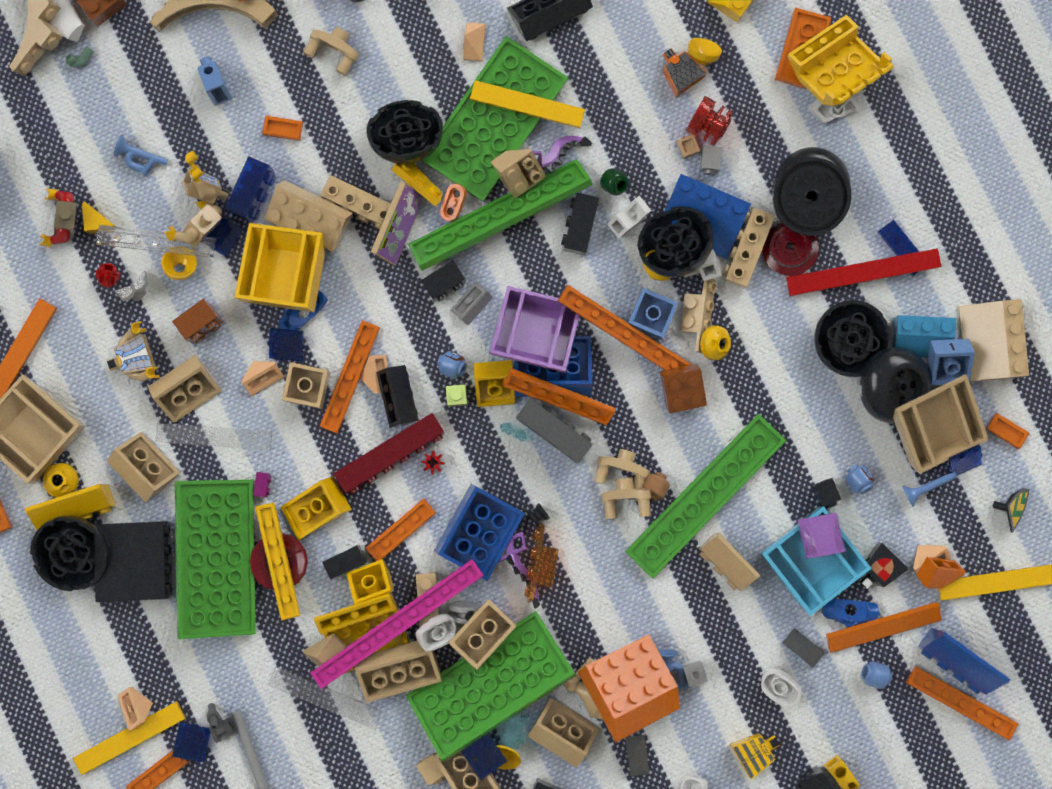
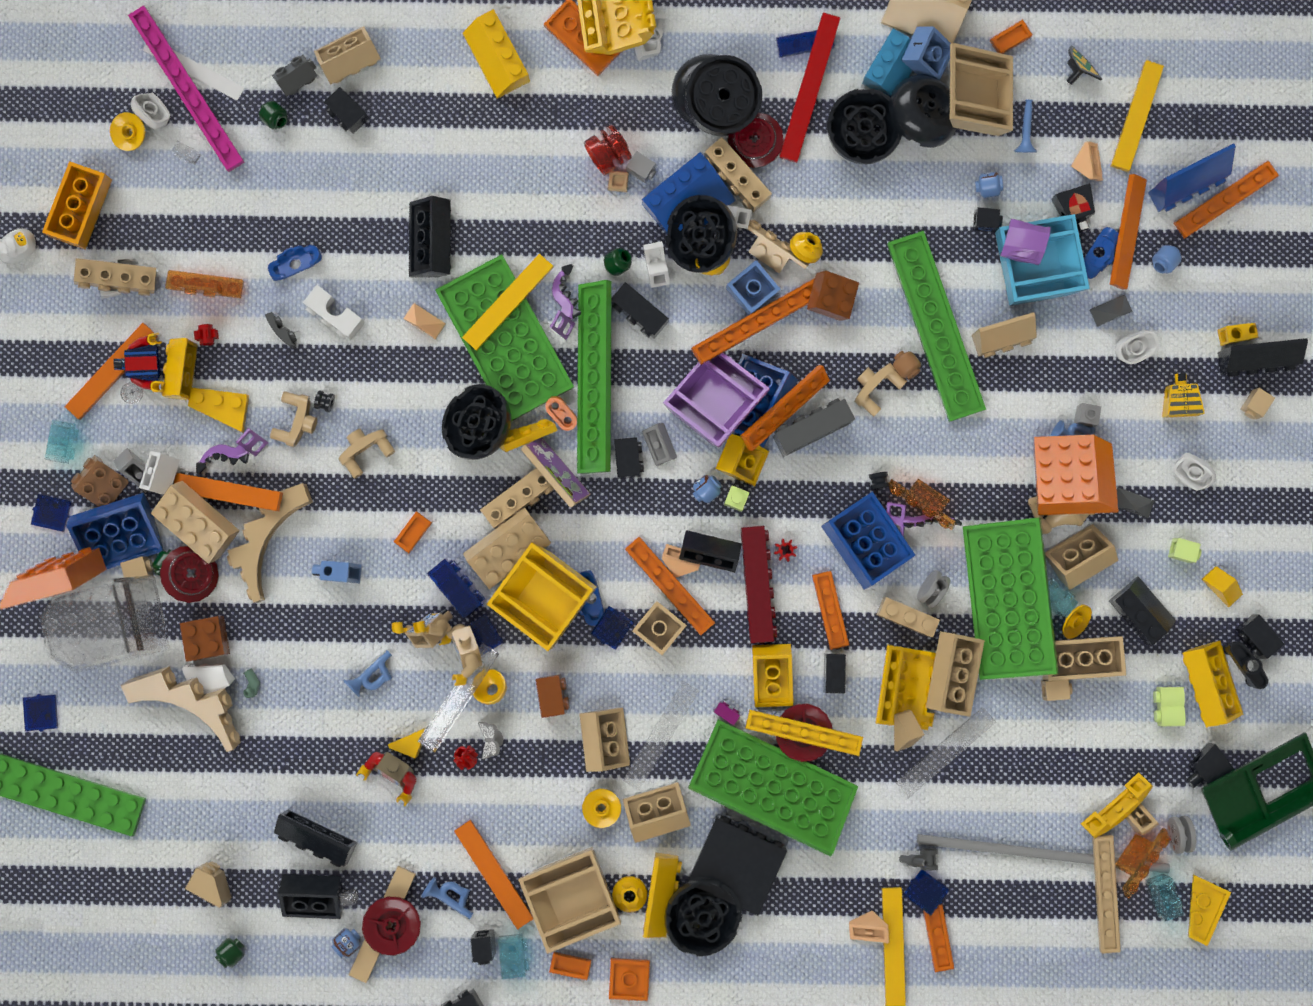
camera: 65 degrees left, 0 degrees up
torso [107,321,160,381] -> none
light nougat slope [241,361,284,396] -> none
dark pink plate [310,559,483,689] -> none
yellow slope [346,559,393,605] -> none
white piece [416,614,456,651] -> none
tan slope [448,599,517,670] -> none
clear blue piece [461,733,507,780] -> none
tan slope [491,149,546,199] -> none
clear light blue piece [500,422,527,442] -> none
tan connector [601,477,651,519] -> none
torso [662,48,707,97] -> none
yellow piece [687,38,722,65] -> none
orange slope [916,557,966,589] -> none
clear blue piece [947,444,983,476] -> none
none -> yellow dish [582,789,621,828]

